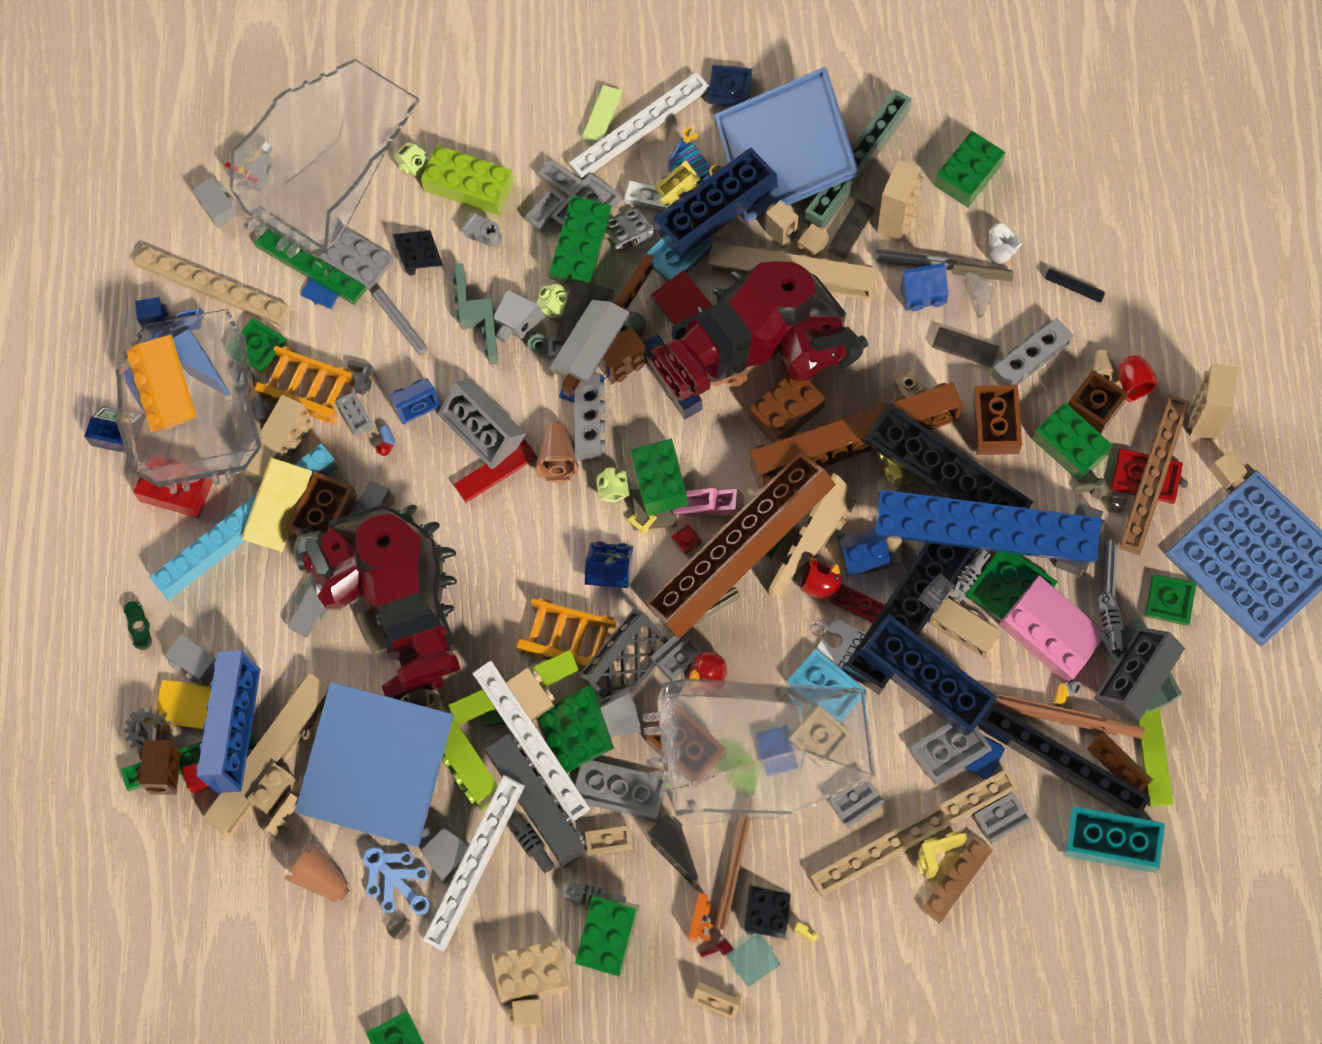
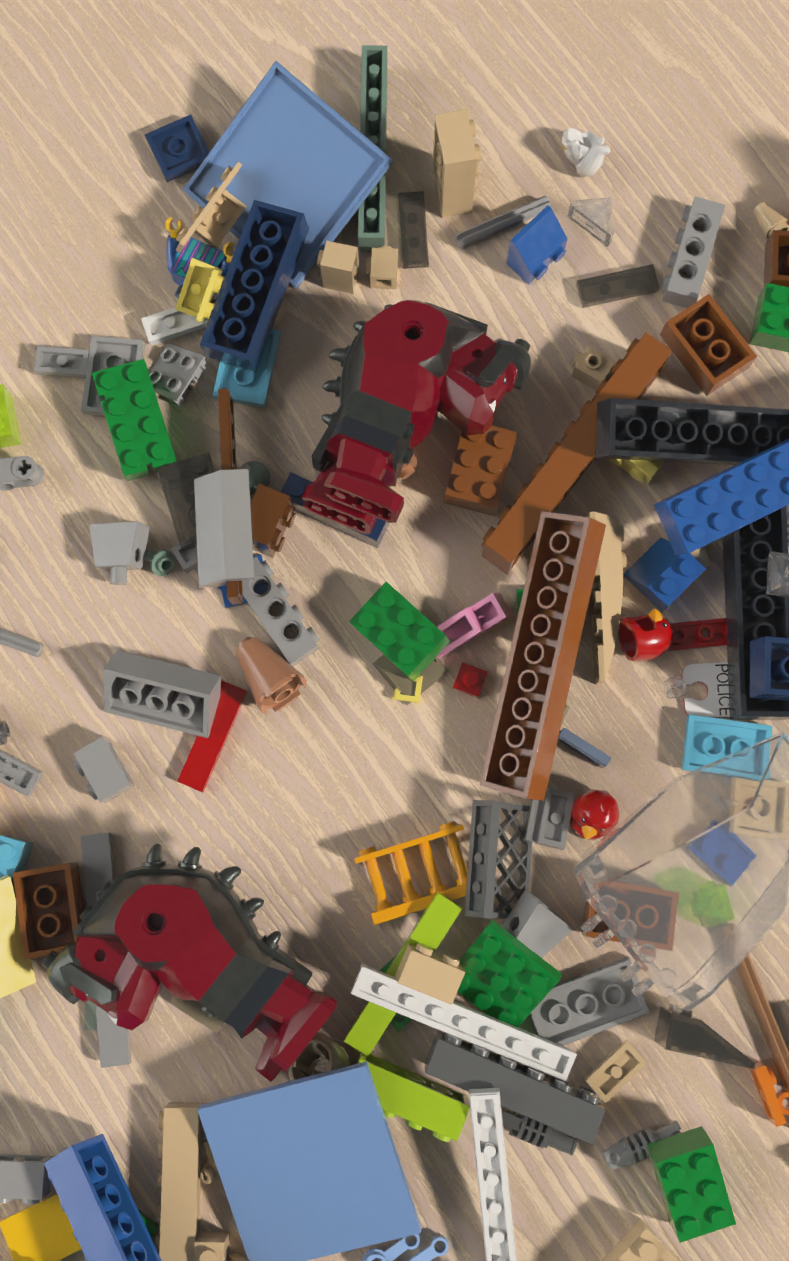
camera: 35 degrees left, 10 degrees up
arm [376,425,395,456] -> none
blue slope [389,378,441,425] -> none
light grey torso [421,827,469,884] -> none
sand green bracket [452,263,499,365] -> none
light grey plate [524,188,566,231] -> none
yellowish green brick [536,284,571,318] -> none
white plate [569,72,709,180] -> none
yellowish green tile [583,85,622,143] -> none
clear blue slope [584,541,634,588] -> none
yellowish green brick [596,467,629,503] -> none
red tile [651,270,713,324] -> none
tan brick [708,241,877,299] -> none
green brick [934,131,1006,208] -> none
dark tan axle [952,262,1014,282] -> none
black axle [1045,268,1105,303] -> none
none -> light grey brick [73,736,135,803]
none -> tan bracket [176,162,247,253]
none -> sand blue tile [558,728,611,768]

